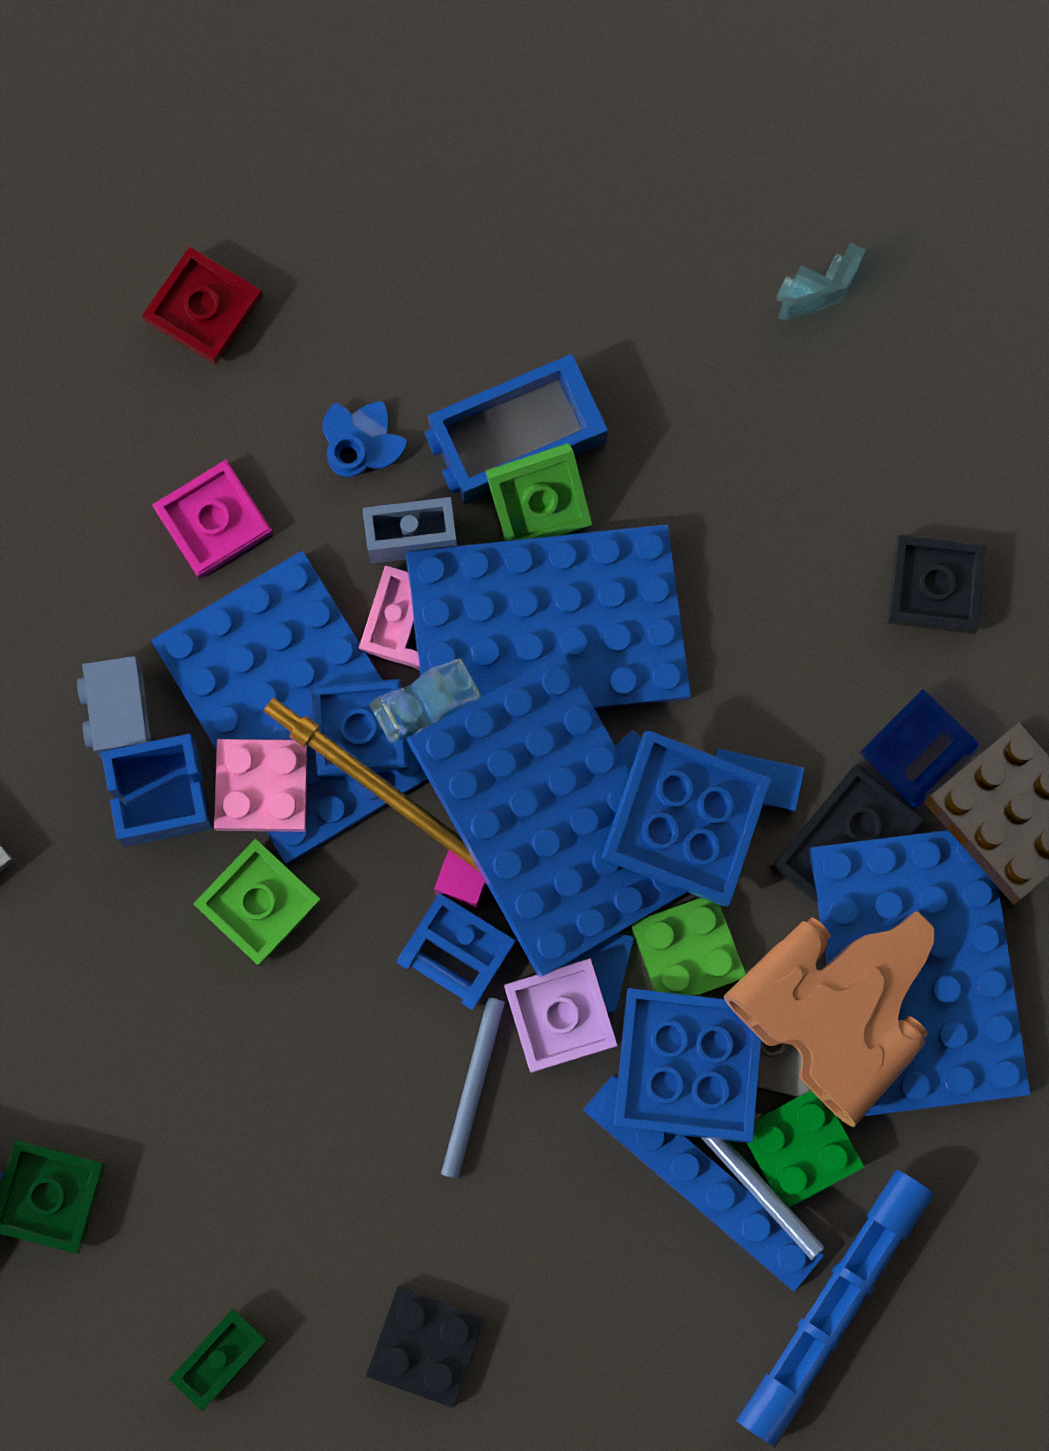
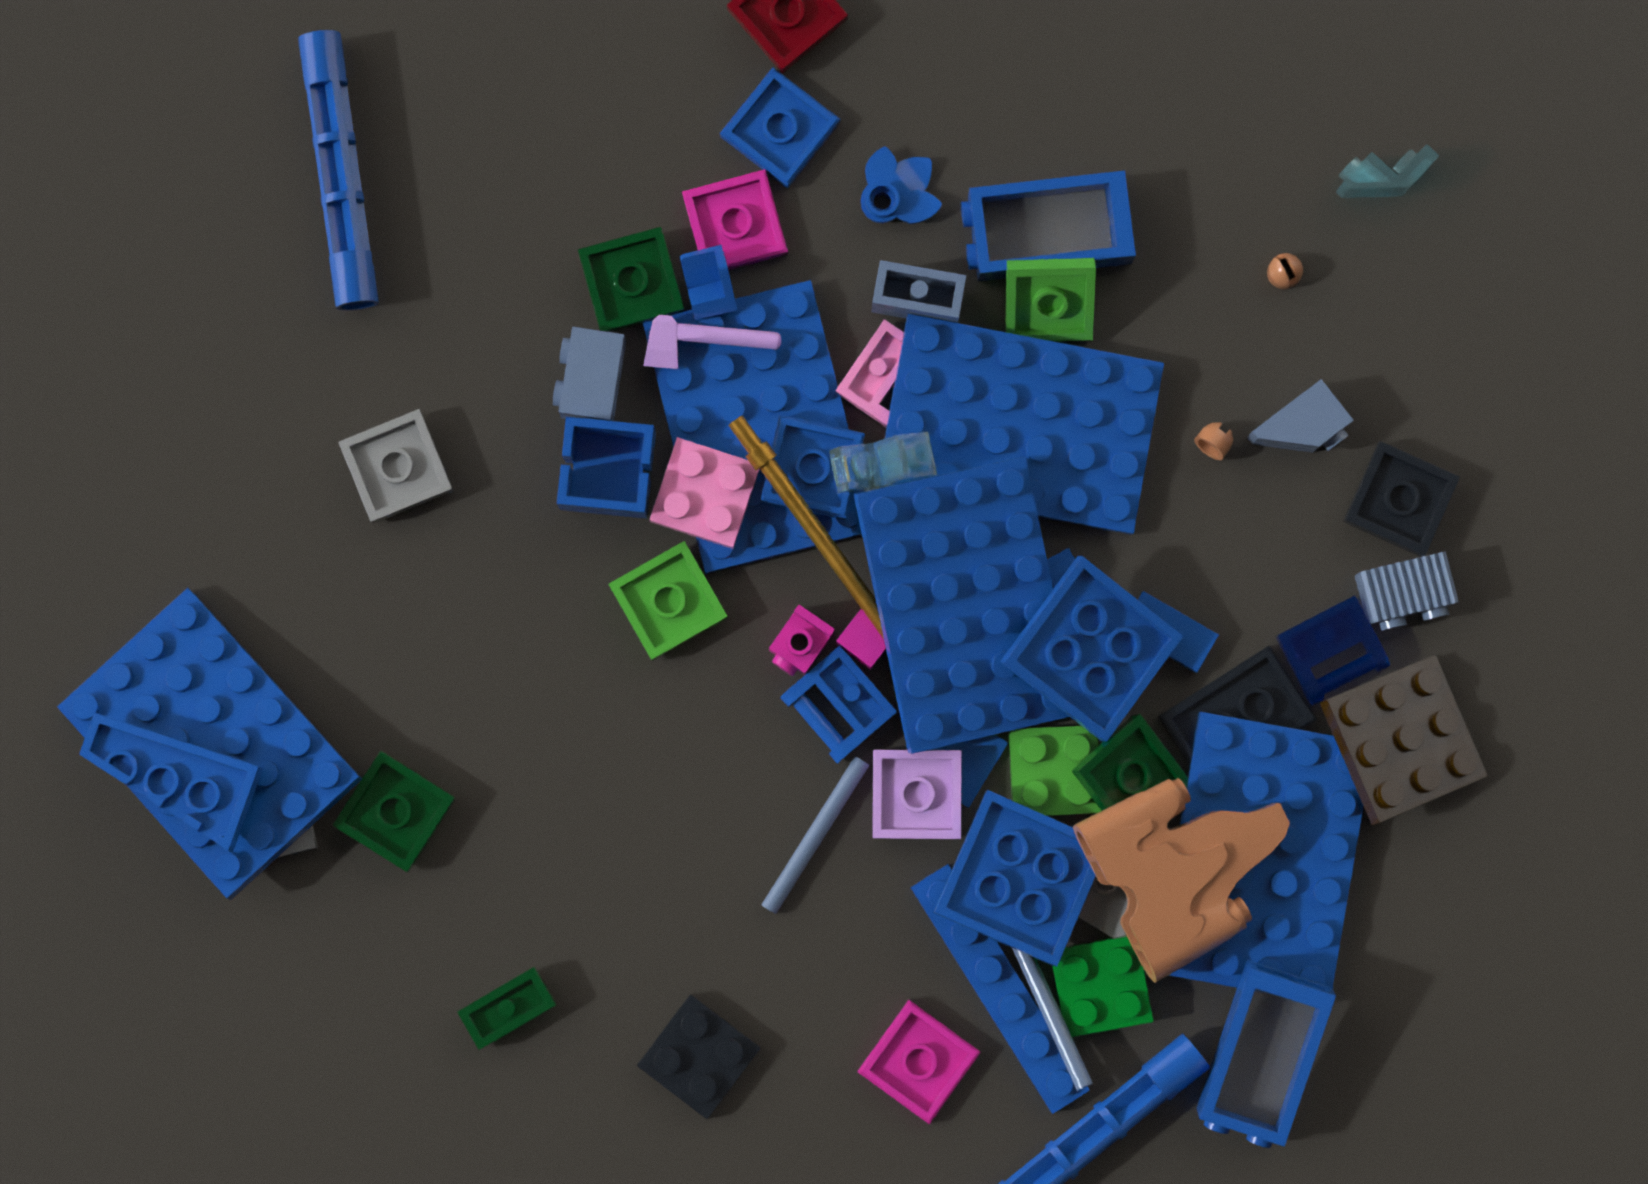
camera: 15 degrees right, 5 degrees up
none -> dark green plate [577,227,684,332]
none -> lavender piece [643,315,781,369]
none -> blue panel [680,245,737,320]
none -> blue tile [720,67,841,189]
none -> dark pink brick [769,605,835,676]
none -> dark pink tile [857,1000,981,1124]
none -> dark green plate [1072,714,1189,811]
none -> nougat hinge [1194,422,1233,460]
none -> window [1196,960,1336,1148]
none -> sand blue slope [1247,379,1354,453]
none -> nougat hinge [1267,253,1303,289]
none -> sand blue brick [1355,551,1459,631]

